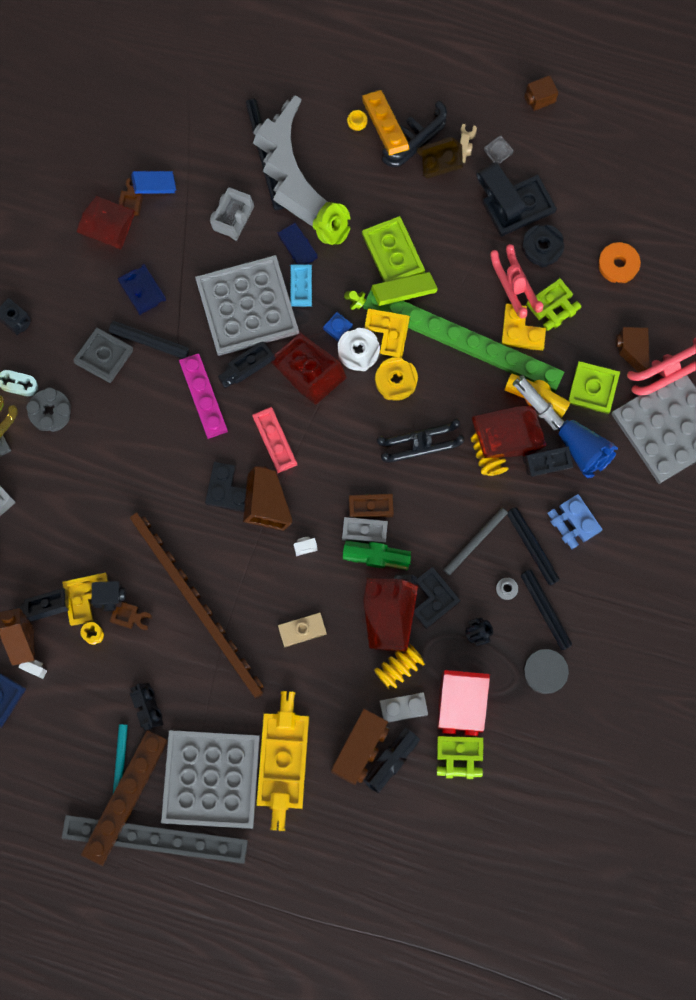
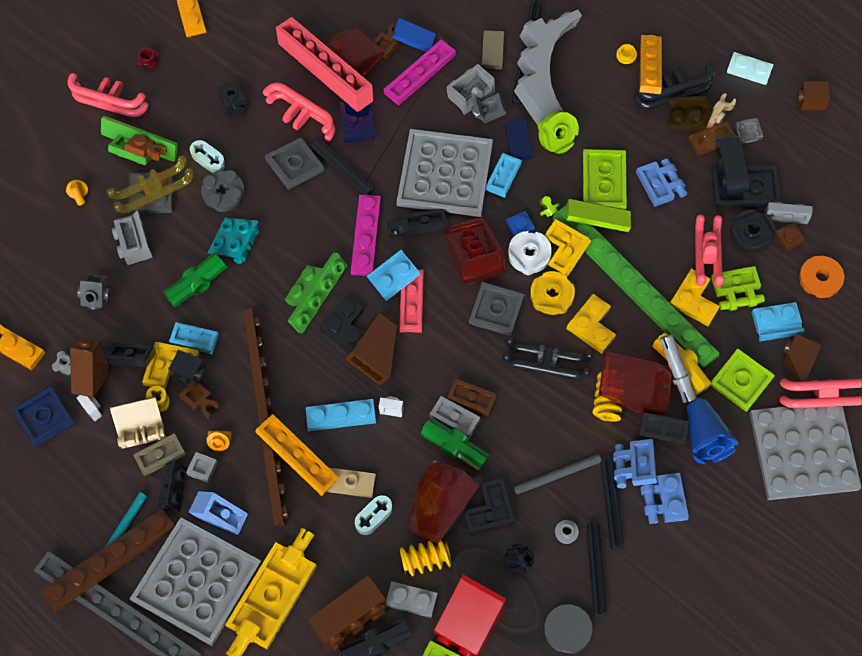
camera: 30 degrees right, 10 degrees down
none -> hinge [110,397,167,449]
none -> dark tan plate [133,433,186,477]
none -> green piece [163,252,227,307]
none -> medium azure plate [169,322,219,354]
none -> light grey plate [186,452,218,483]
none -> light blue slope [189,491,248,535]
none -> light orange plate [207,430,232,451]
none -> teal hinge [208,217,259,264]
none -> light orange plate [255,414,339,496]
none -> coral piece [263,83,336,141]
none -> coral brick [276,17,373,112]
none -> bright green bracket [284,252,347,334]
none -> medium azure plate [306,399,376,431]
none -> light aqua beam [355,495,393,535]
none -> medium azure plate [367,250,421,301]
none -> dark pink plate [384,39,456,106]
none -> dark grey plate [469,282,524,336]
none -> dark grey bracket [472,93,507,124]
none -> dark tan tile [482,30,504,69]
none -> yellow plate [566,294,616,354]
none -> medium blue plate [613,439,657,488]
none -> medium blue plate [636,158,687,207]
none -> clear orange plate [689,121,735,156]
none -> light aqua plate [727,52,774,85]
none -> medium azure plate [751,302,804,342]
none -> light grey plate [765,202,812,224]
none -> reddish brown plate [774,223,805,252]

